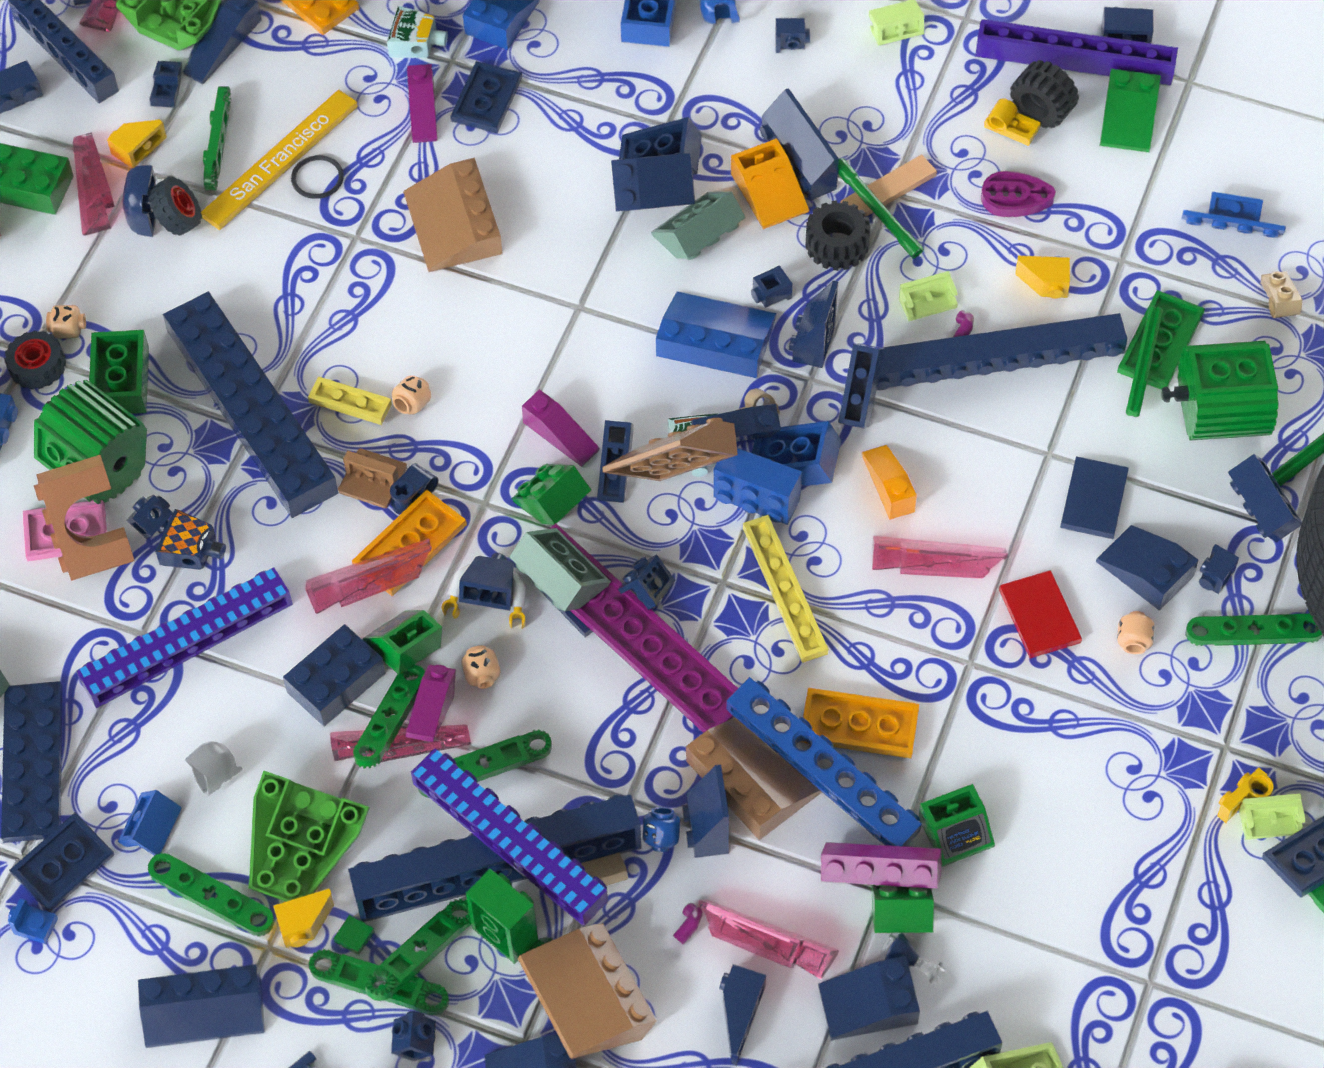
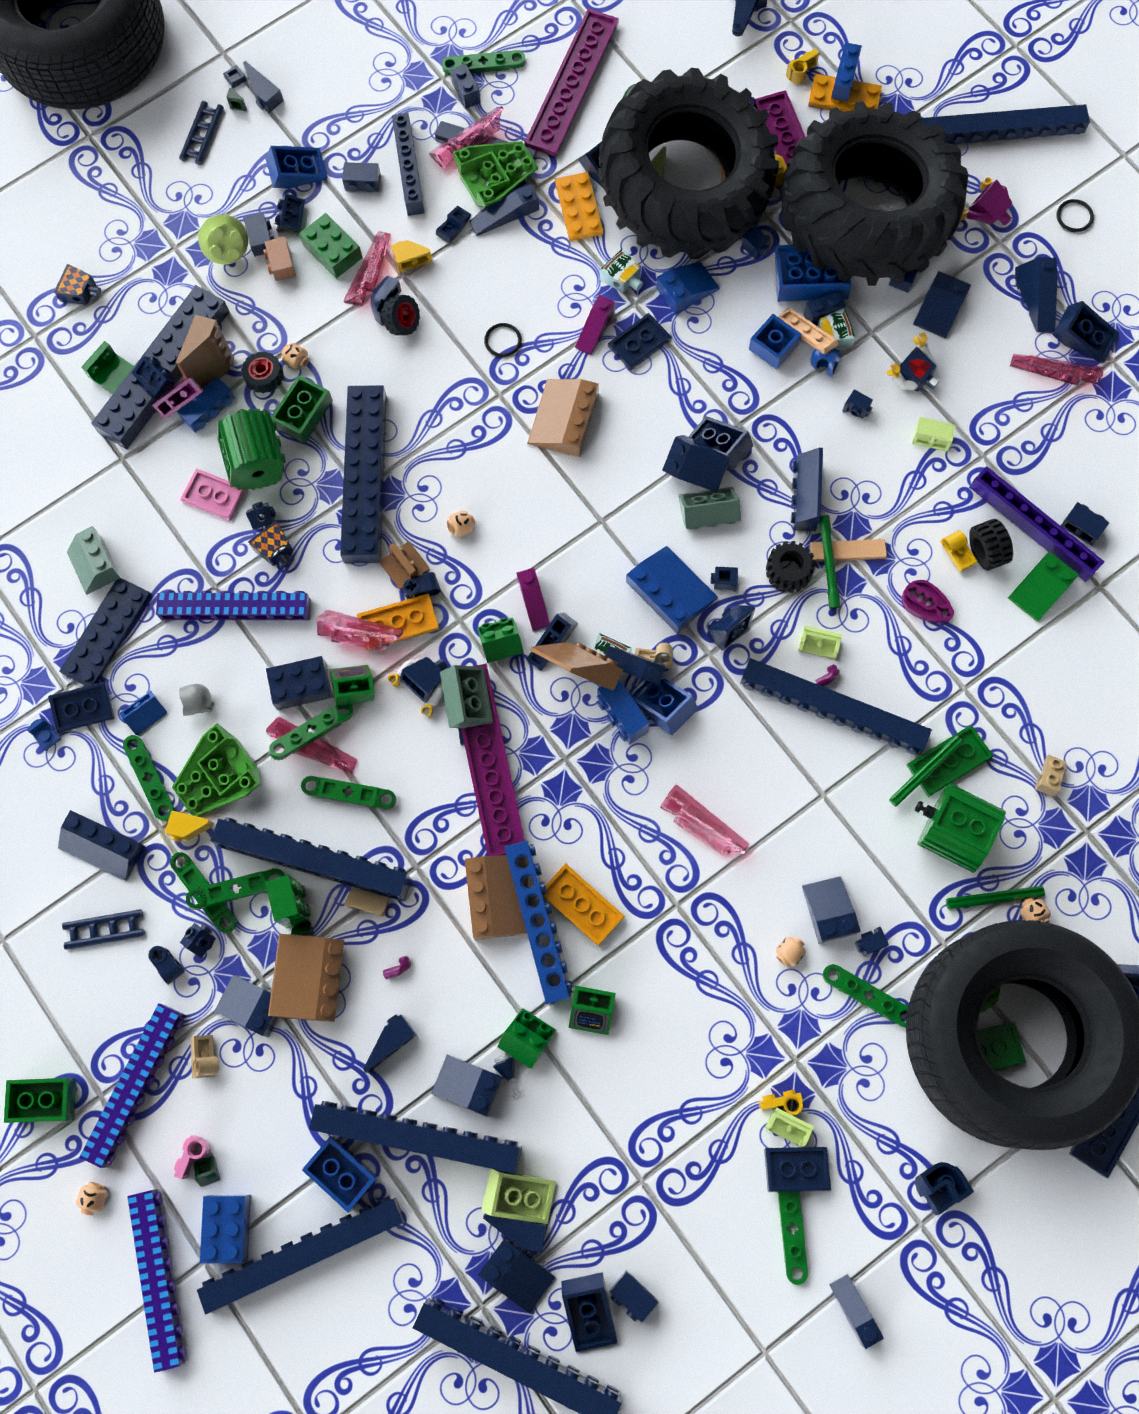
camera: 35 degrees right, 15 degrees up
nougat arch [34,455,135,581] -> none
yellow tile [201,89,358,231] -> none
green piece [203,86,231,191] -> none
light yellow plate [308,376,392,425] -> none
green tile [333,915,375,955] -> none
magenta slope [406,664,456,742] -> none
dark purple brick [411,748,608,926] -> none
light nougat head [461,645,501,689] -> none
dark blue bracket [618,554,676,610] -> none
blue head [642,807,681,852] -> none
dark blue slope [682,764,729,858] -> none
clear pink wedge [698,900,839,979] -> none
light orange slope [731,138,809,229] -> none
light yellow plate [743,515,828,663] -> none
brick [821,842,942,889] -> none
dark blue brick [838,343,885,428] -> none
light orange slope [861,445,917,520] -> none
red tile [999,570,1082,659] -> none
yellow slope [1015,255,1070,299] -> none
dark blue tile [1060,456,1129,539] -> none
blue bracket [1181,191,1286,238] -> none
dark blue brick [1228,454,1302,543] -> none

